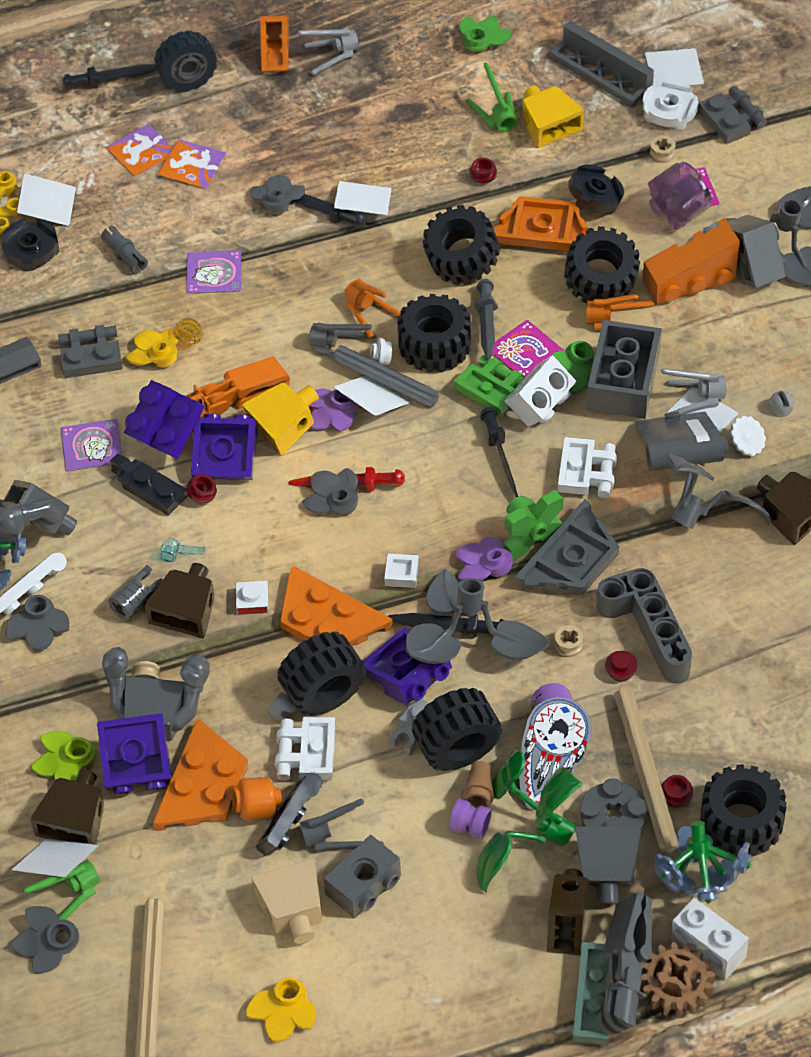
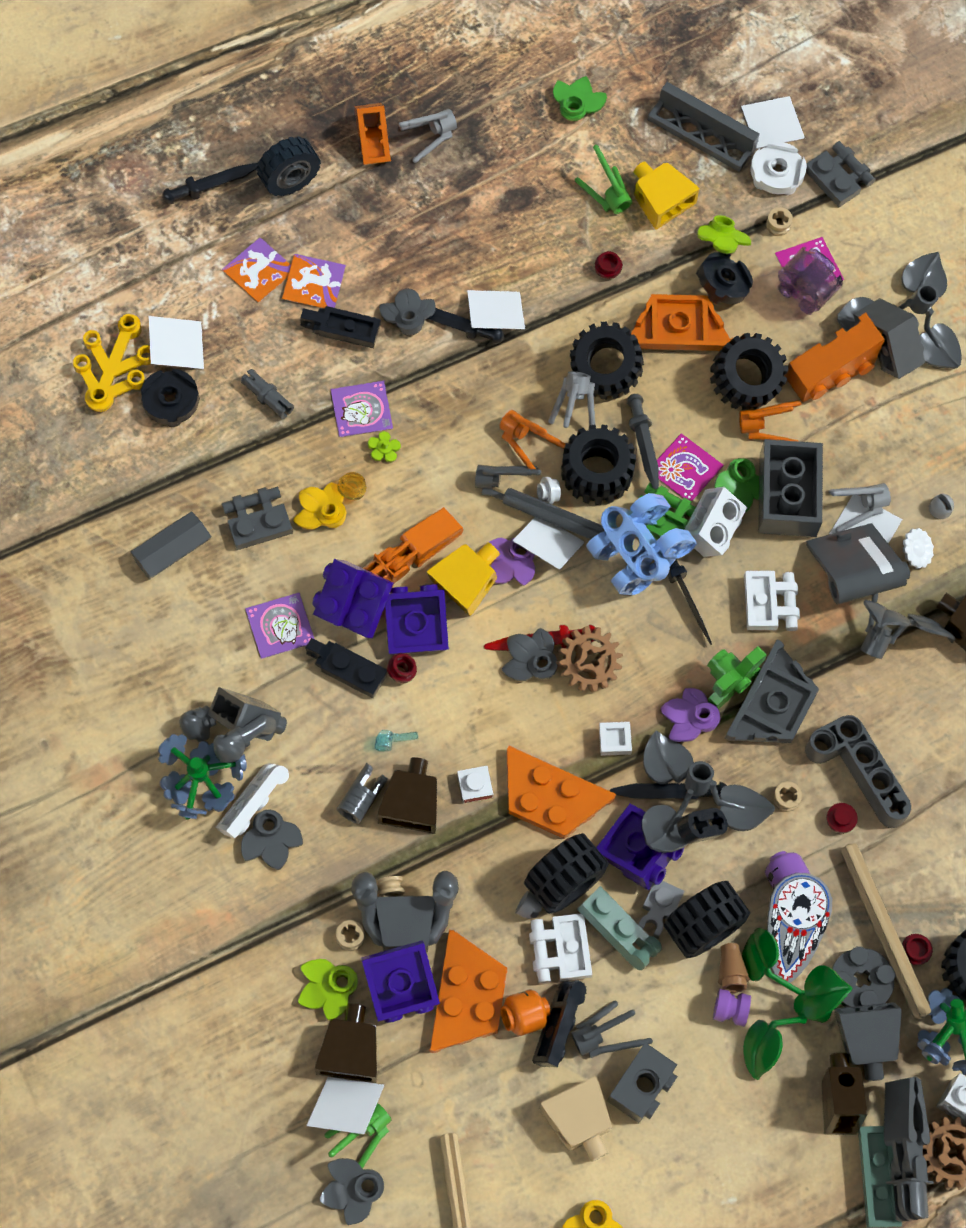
camera: 15 degrees left, 15 degrees up
none -> black hinge [300,306,381,349]
none -> tan bush [336,920,365,951]
none -> lime plant [368,431,401,463]
none -> light grey plant [548,371,595,428]
none -> medium nougat gear [556,626,623,692]
none -> sand green plate [577,886,662,970]
none -> light blue piece [586,493,697,595]
none -> black beam [677,808,728,844]
none -> lime plate [697,215,751,254]

